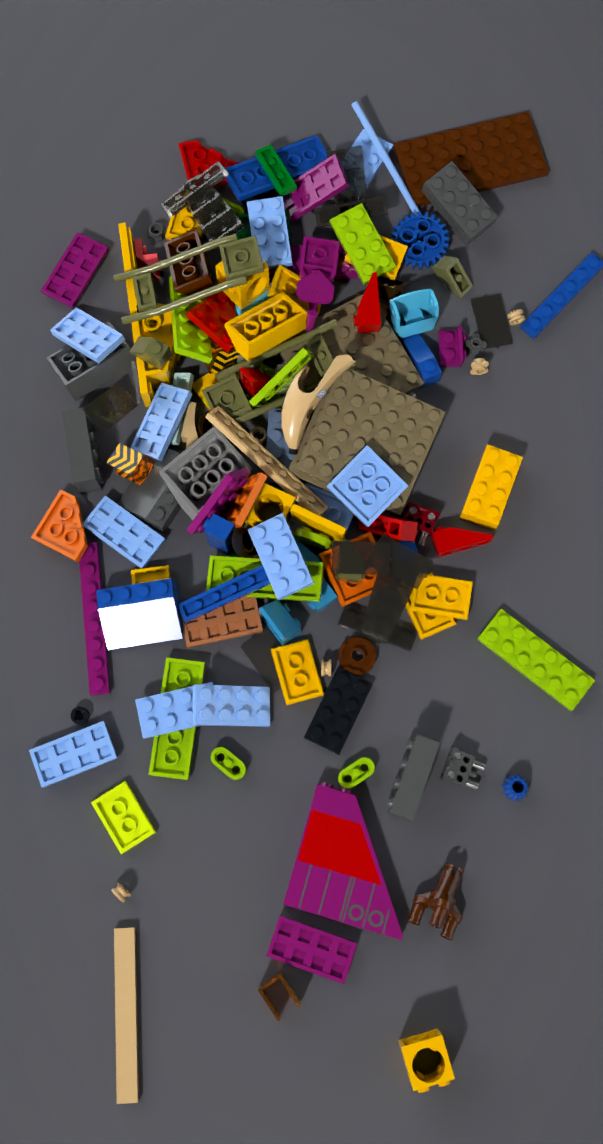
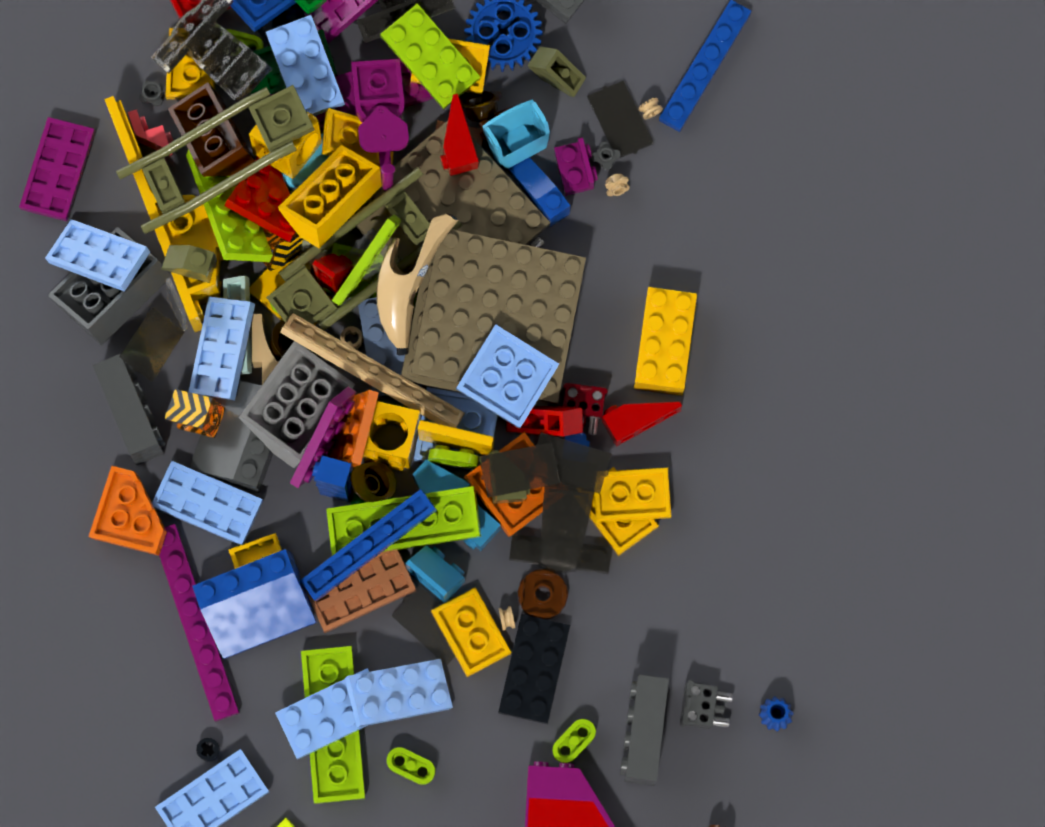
camera: 15 degrees left, 0 degrees up
light blue plate [248,513,315,600] -> none
lime plate [477,609,595,711] -> none

